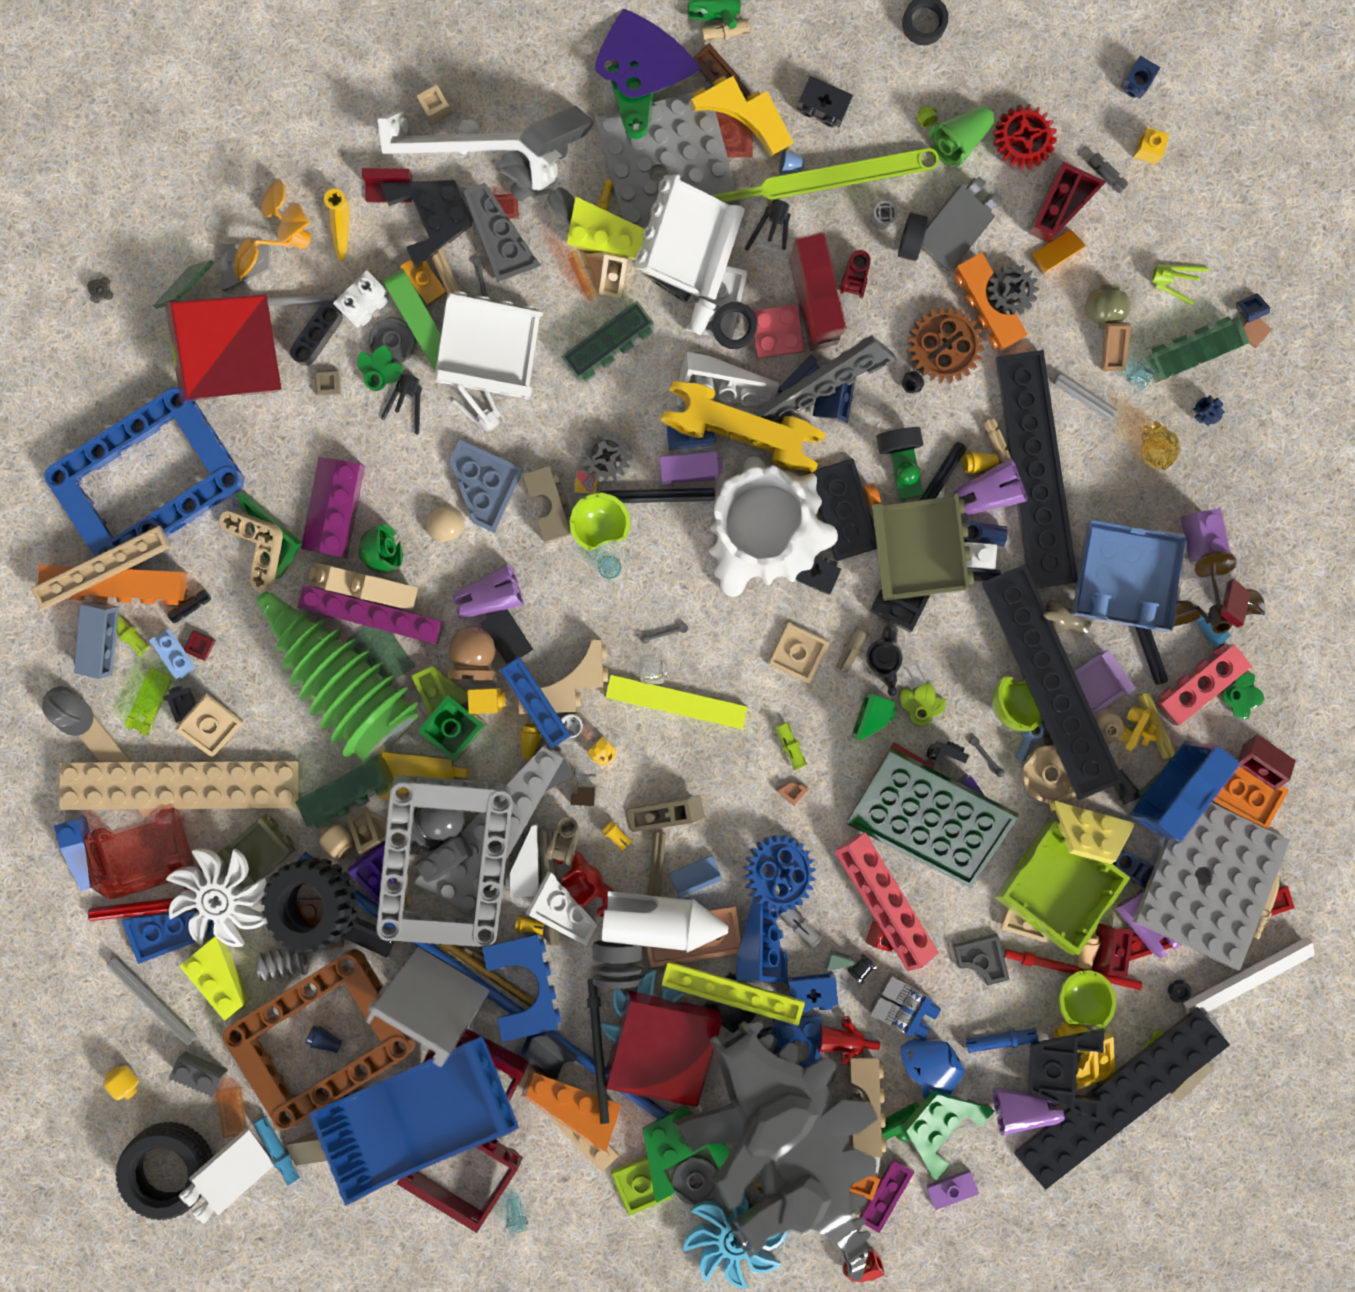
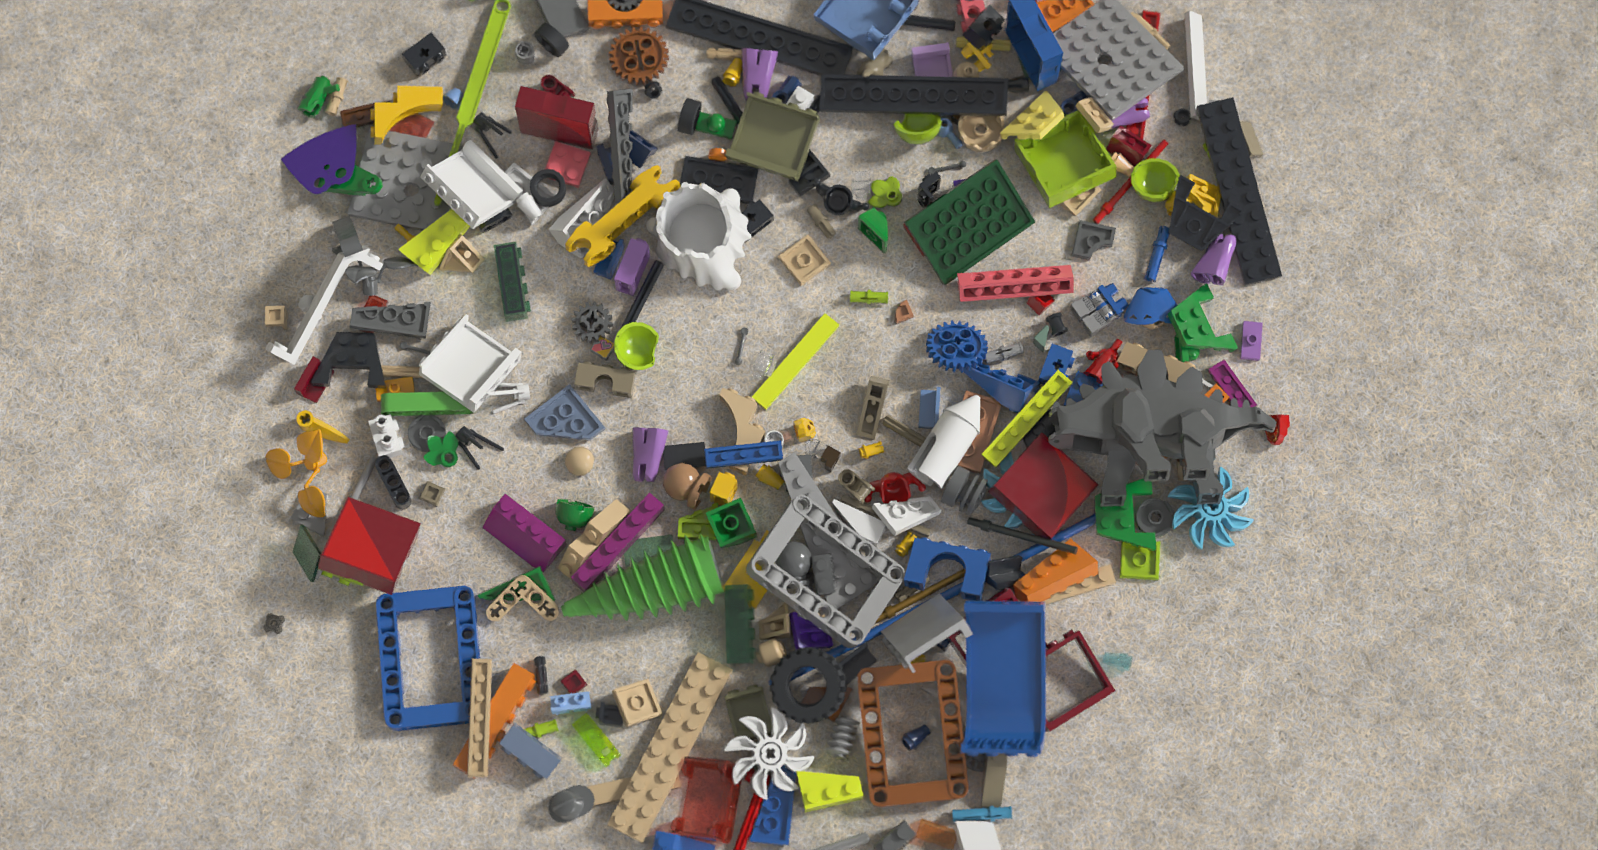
camera: 60 degrees left, 15 degrees down
clear orange tile [568,250,597,300] -> none
clear light blue wheel [598,556,622,580] -> none
none -> black brick [962,4,1006,50]
none -> tan plate [1076,97,1114,133]

